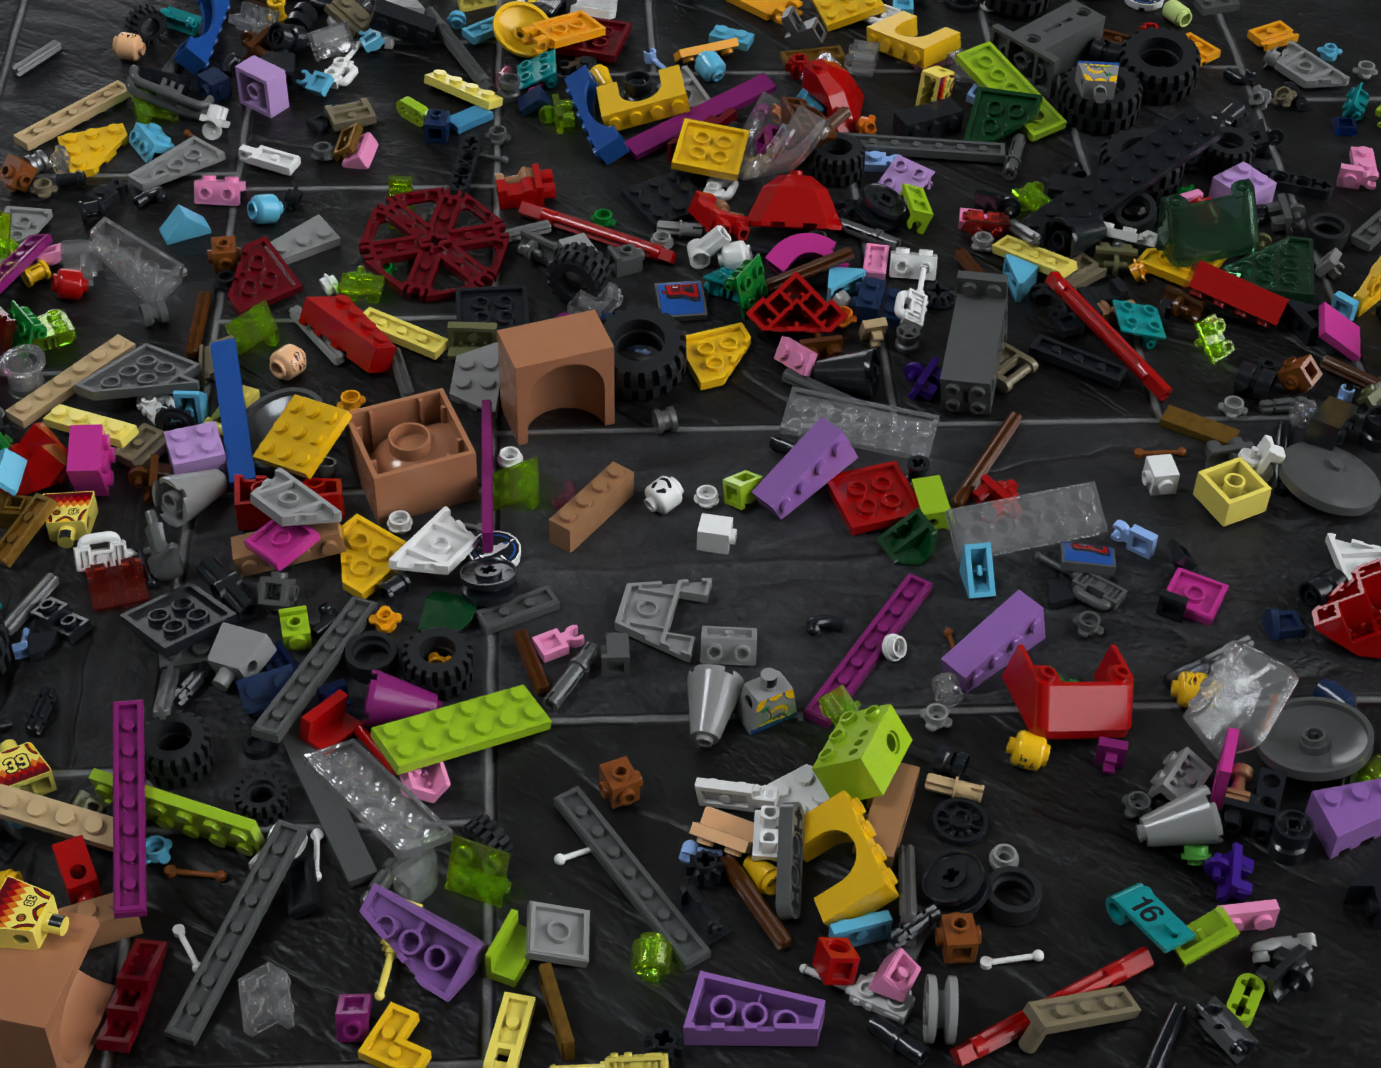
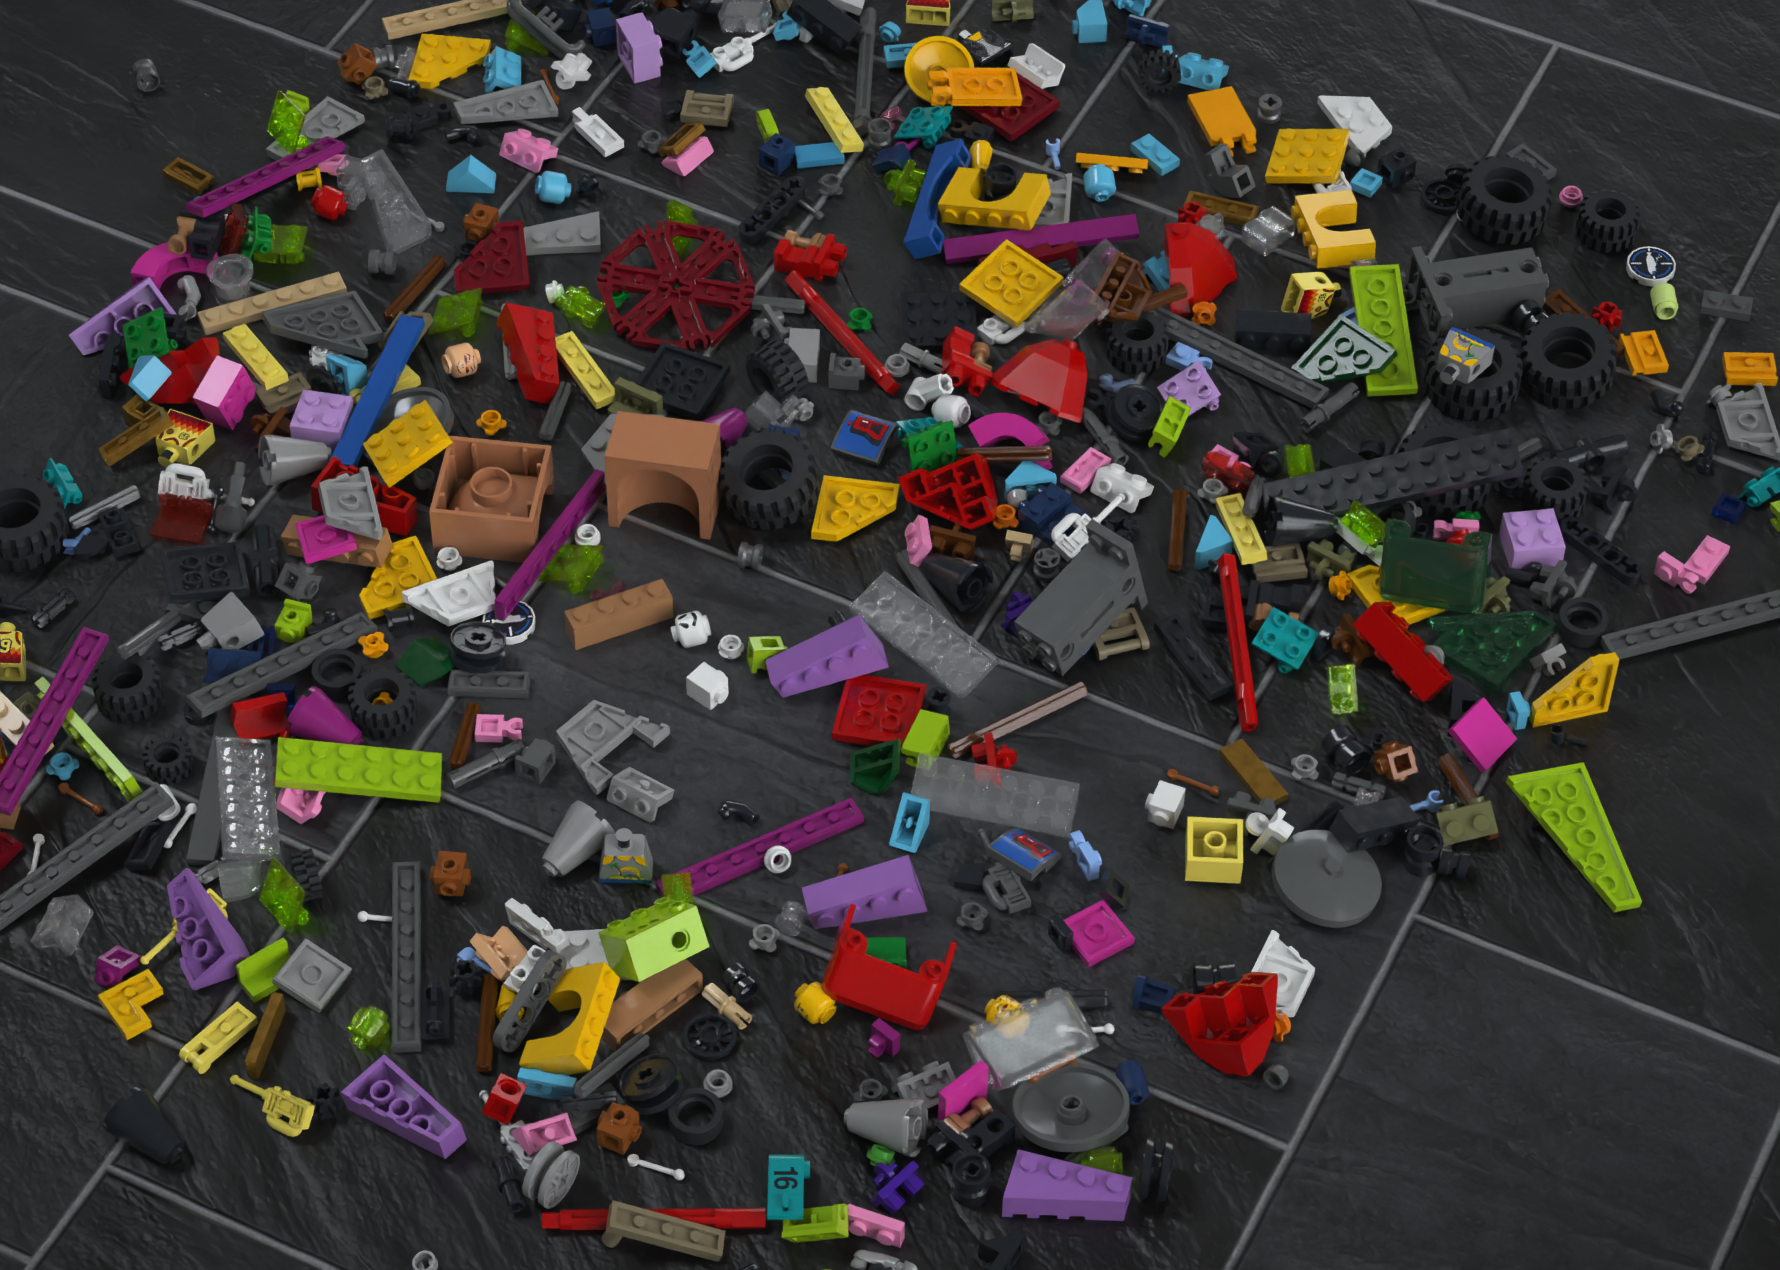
camera: 30 degrees right, 5 degrees up
none -> sand blue arm [1099,373,1136,394]
none -> clear neon green hips [1340,500,1390,548]

